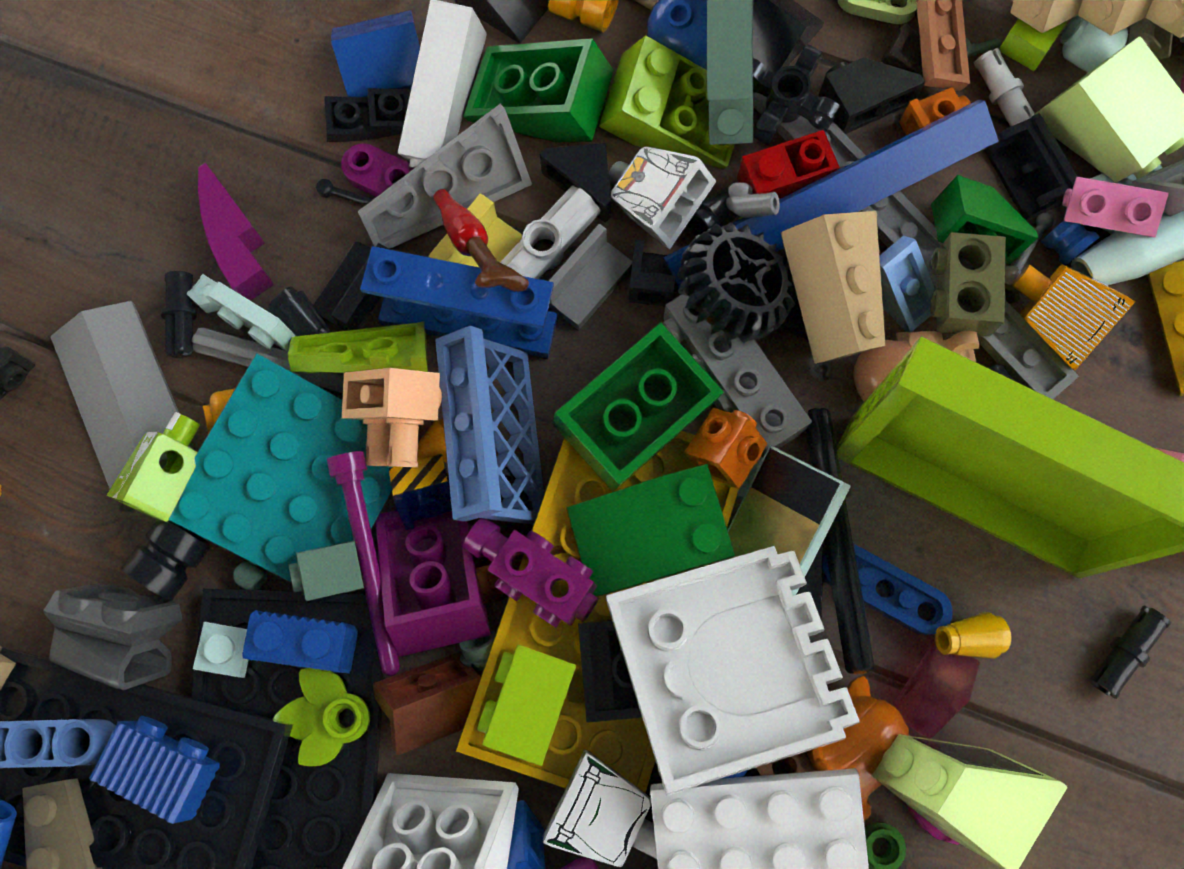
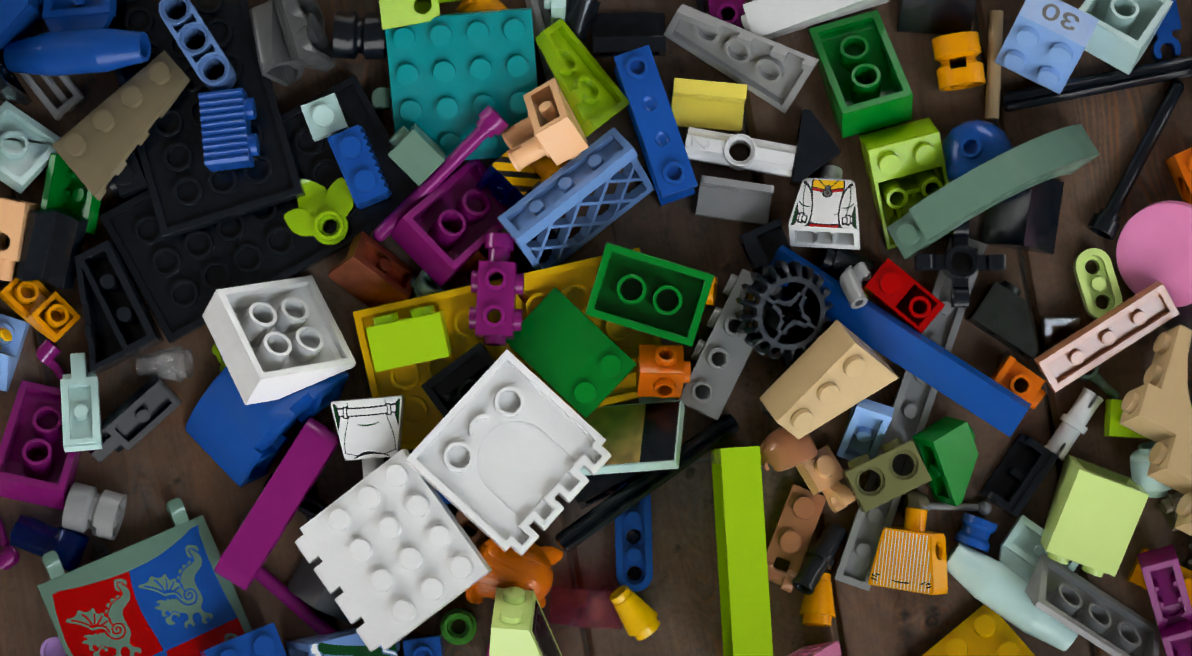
camera: 60 degrees right, 10 degrees up
piece [434,189,529,291] -> none
bright pink hinge [1062,176,1169,237] -> none

